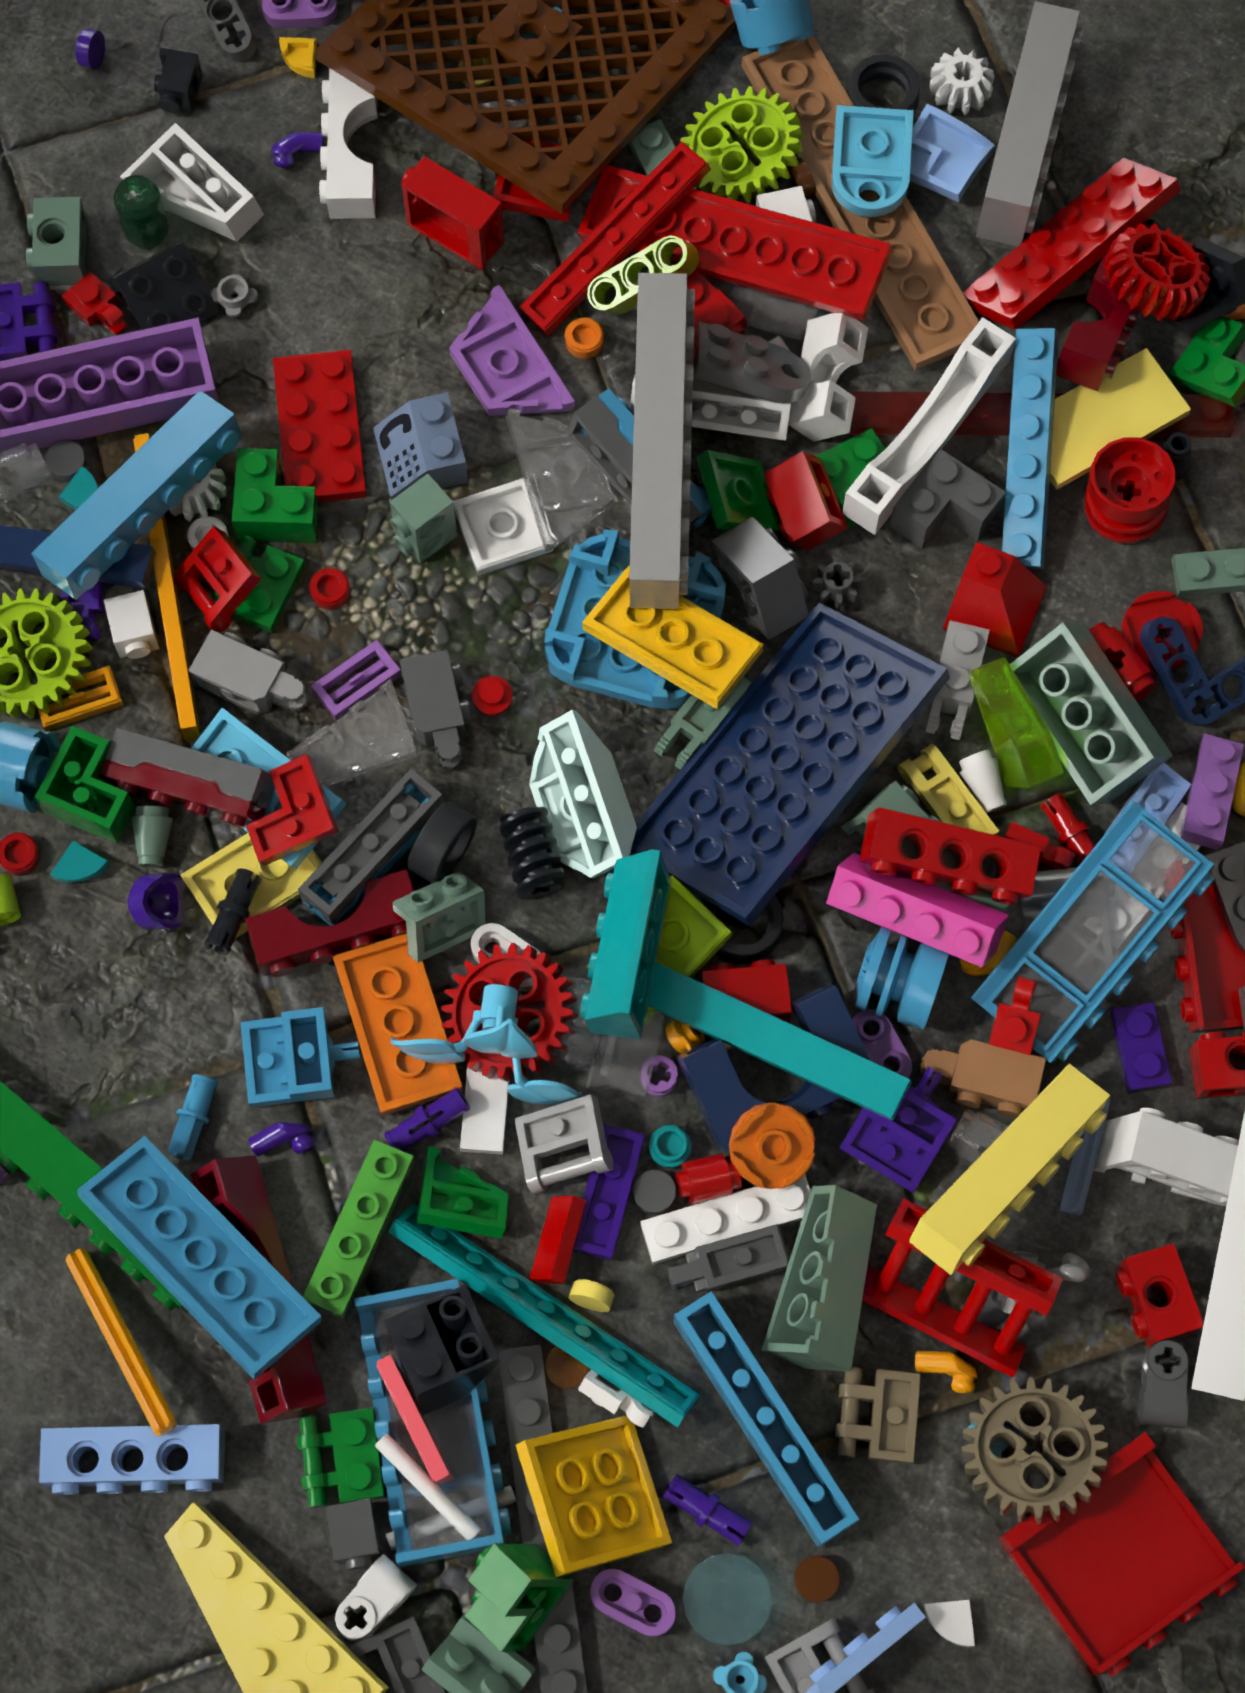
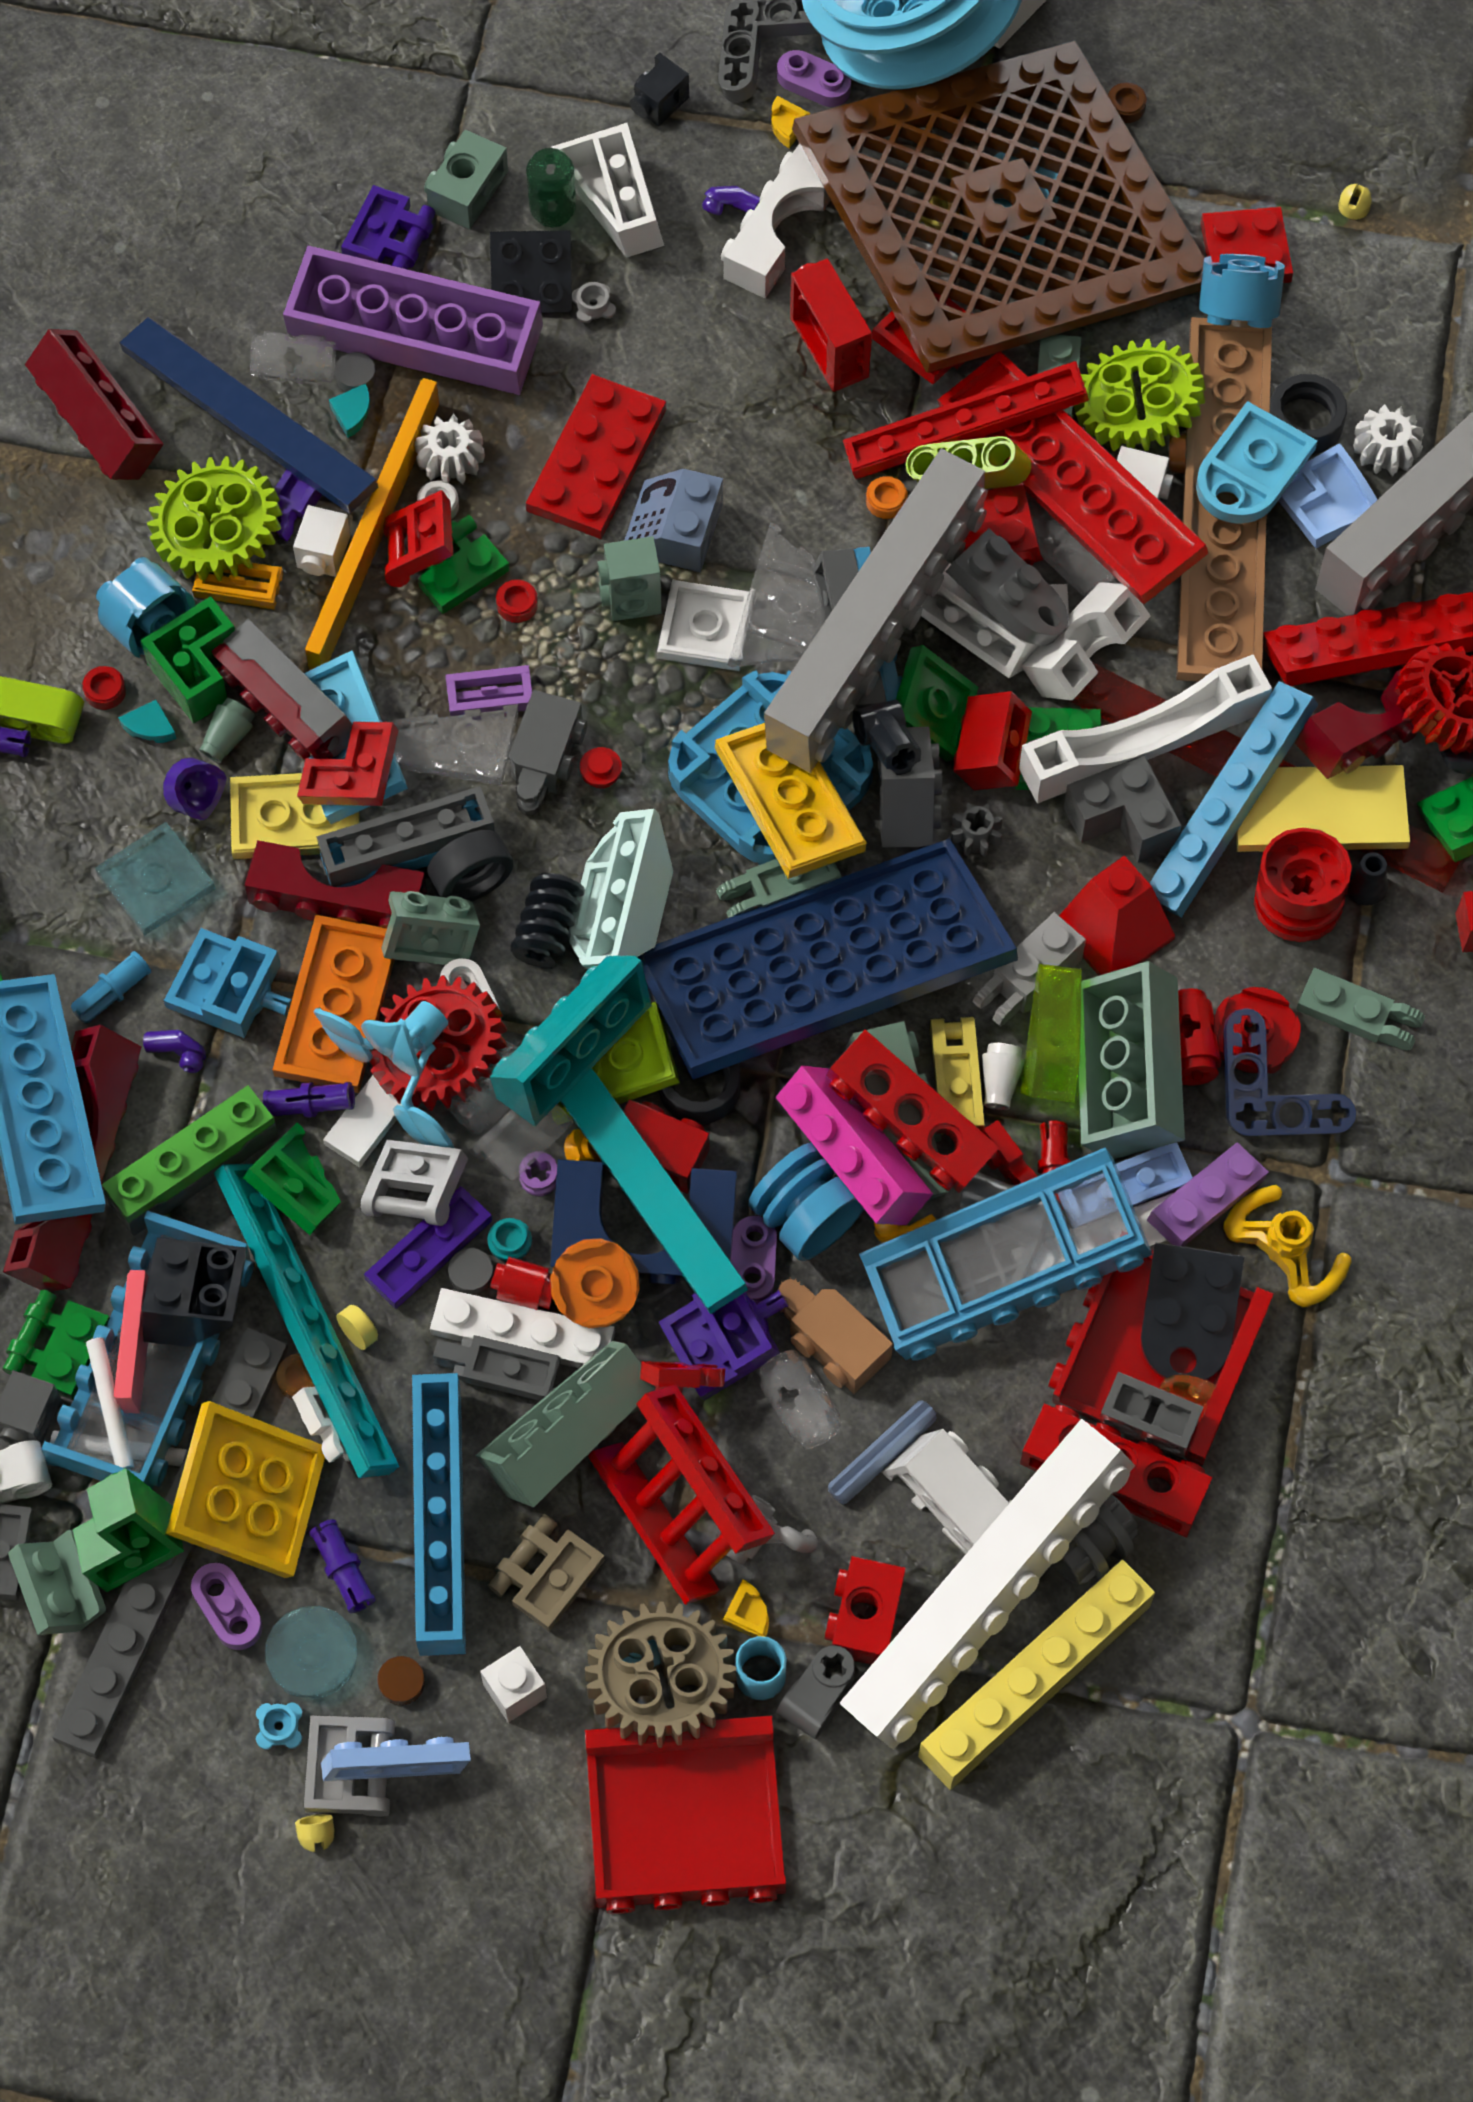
camera: 30 degrees right, 5 degrees down
dark azure brick [31,391,242,600] -> none
red plate [61,271,128,336] -> none
dark purple tile [75,28,105,69] -> none
light grey hinge [188,630,308,715] -> none
black pin [204,868,262,955] -> none
green brick [232,448,320,543] -> none
medium lavender wing [449,285,575,416] -> none
red tile [529,1196,586,1284] -> none
light yellow brick [909,1064,1110,1275] -> none
light orange arm [915,1350,978,1394] -> none
white tile [923,1600,975,1647] -> none
red plate [989,977,1042,1055] -> none
dark purple plate [1110,1002,1172,1094] -> none
none -> clear light blue tile [95,822,215,936]
none -> white brick [480,1646,547,1723]
none -> red plate [640,1361,726,1393]
none -> yellow tile [723,1580,769,1638]
none -> medium azure piece [736,1636,787,1700]
none -> black piece [852,700,921,775]

